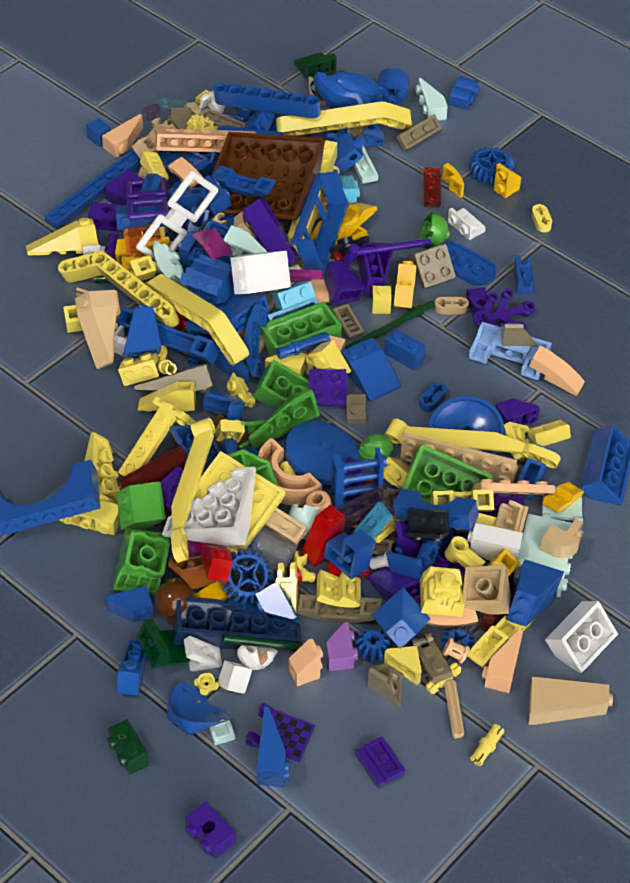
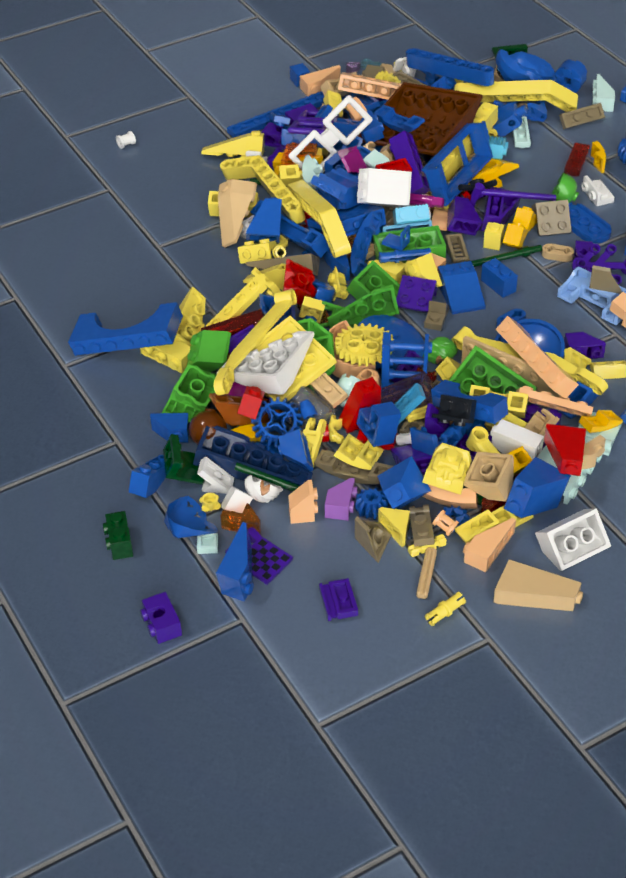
camera: 20 degrees right, 5 degrees down
none -> clear orange slope [220,503,261,535]
none -> blue plate [269,112,290,127]
none -> red slope [283,259,317,307]
none -> blue hose [300,399,318,420]
none -> light yellow gear [335,323,394,367]
none -> red tile [375,158,412,172]
none -> blue bracket [382,225,410,251]
none -> light nougat arch [495,316,579,399]
none -> red slope [544,424,586,476]

